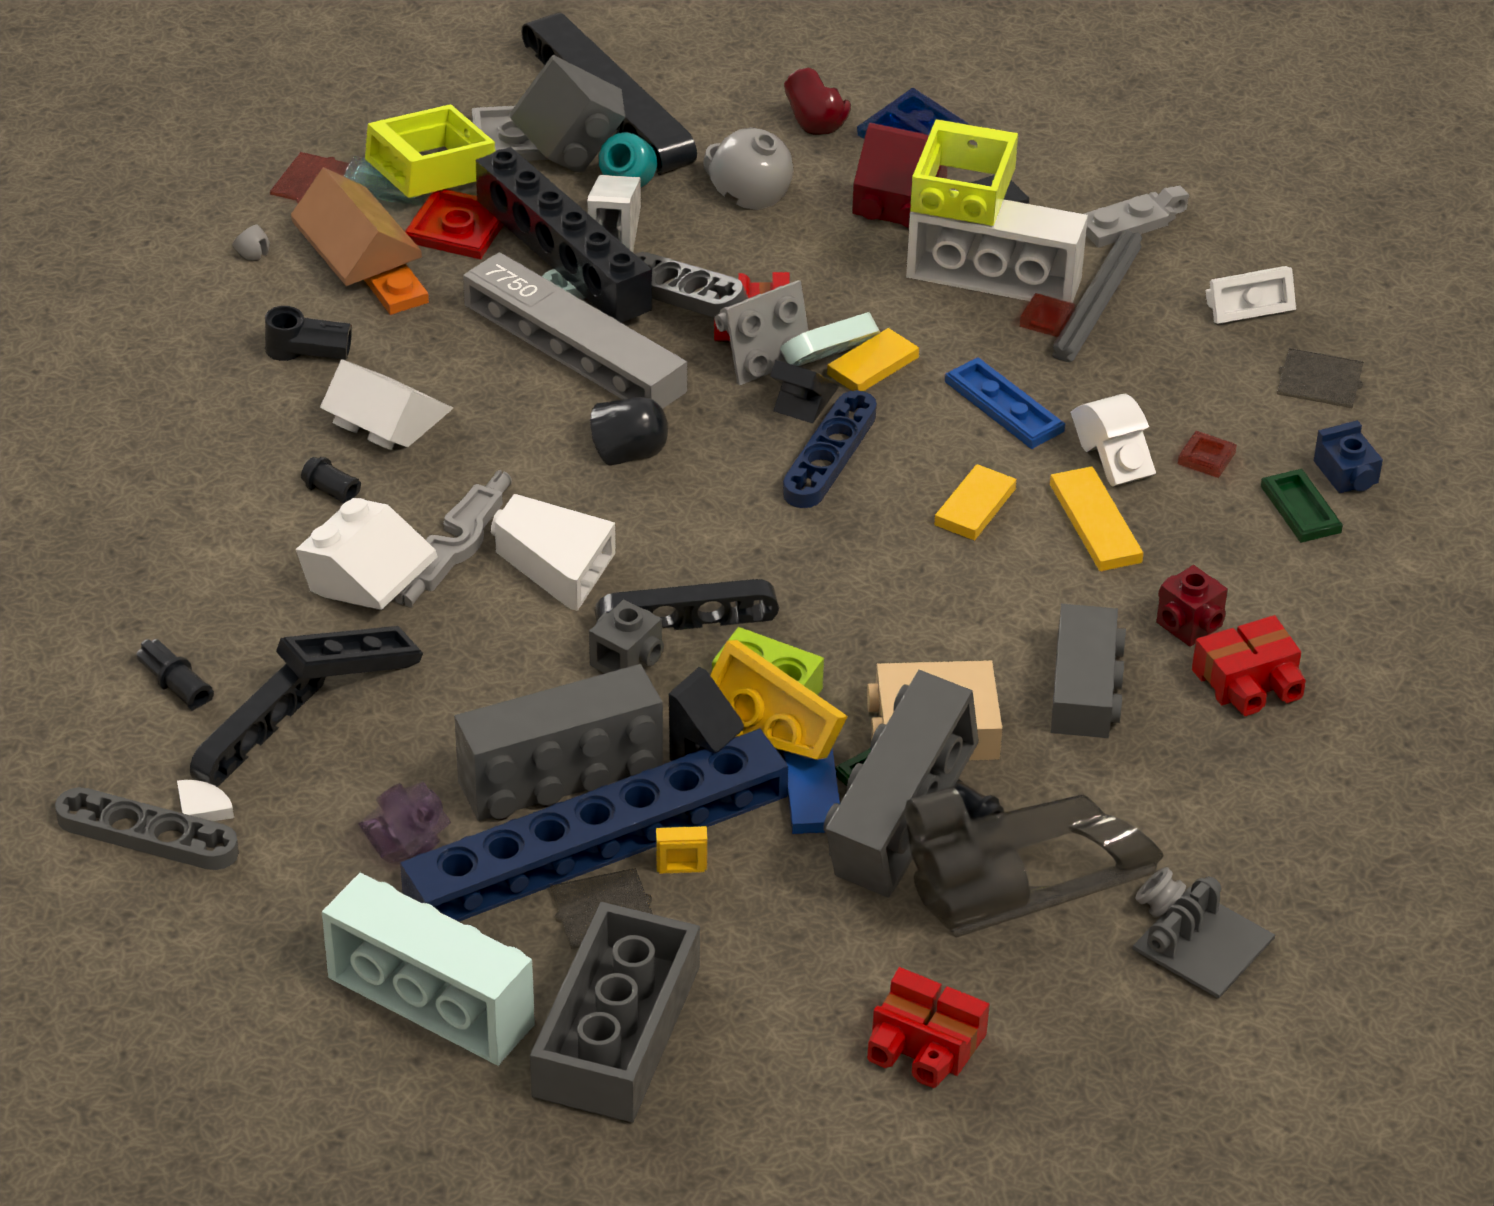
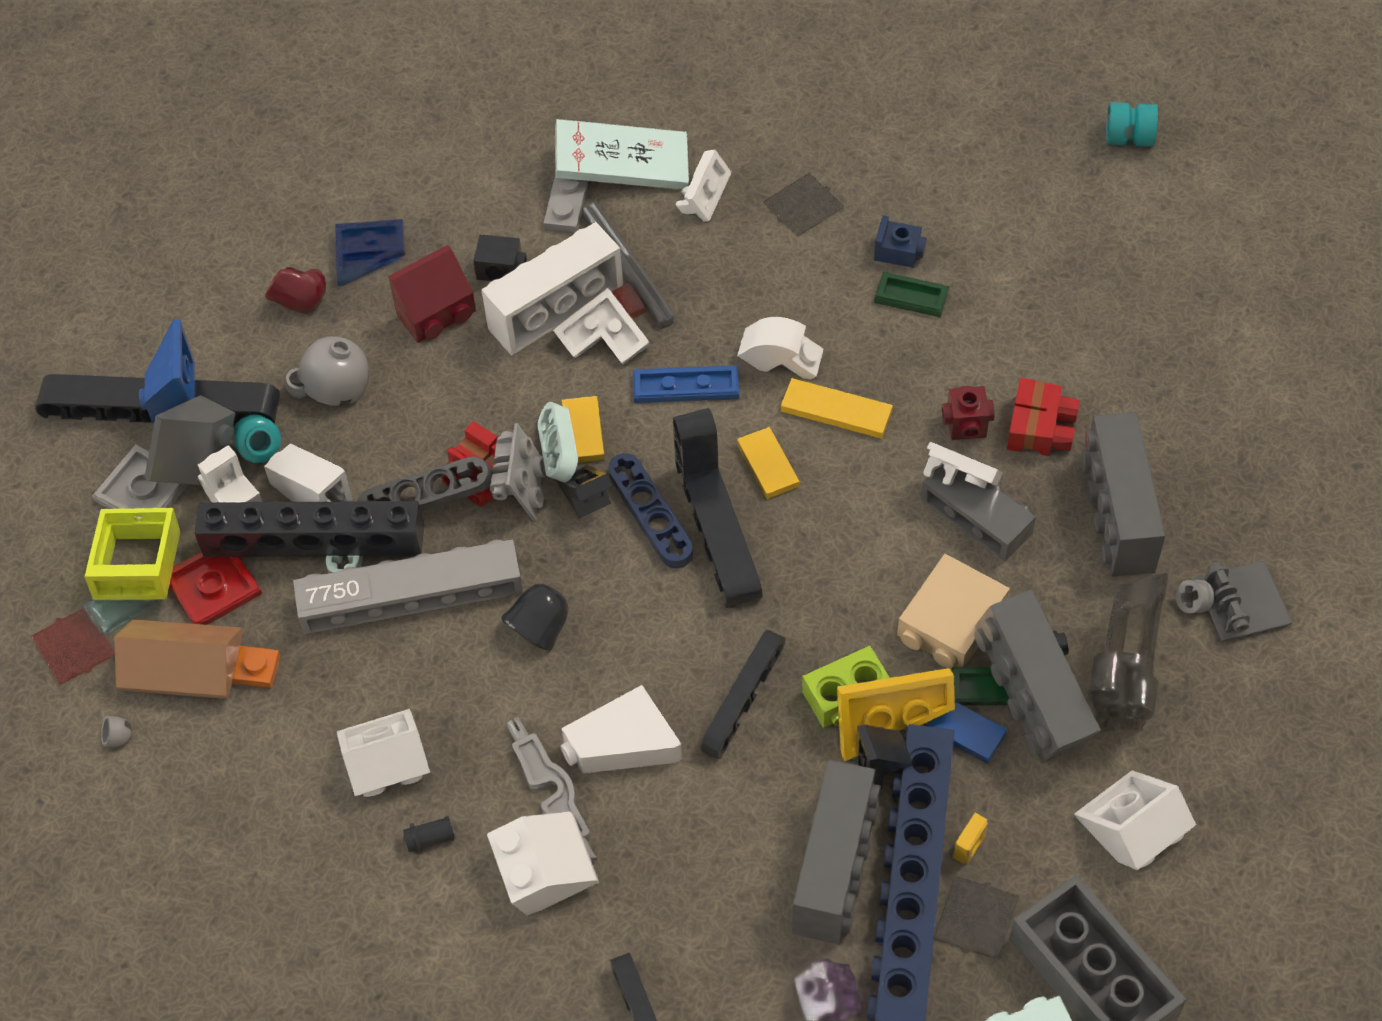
camera: 50 degrees left, 15 degrees up
black piece [265,306,352,361] -> none
black tile [276,626,423,679] -> none
dark grey brick [589,599,664,673] -> none
red hips [867,967,990,1088] -> none
neon yellow window [910,119,1018,226] -> none
clear red tile [1178,431,1237,478] -> none
none -> blue slope [139,319,195,423]
none -> white brick [197,445,262,503]
none -> white plate [553,288,651,364]
none -> light aqua tile [555,119,689,189]
none -> black beam [673,408,763,608]
none -> white plate [924,442,1003,489]
none -> white slope [1074,771,1196,870]
none -> dark grey brick [1081,412,1165,576]

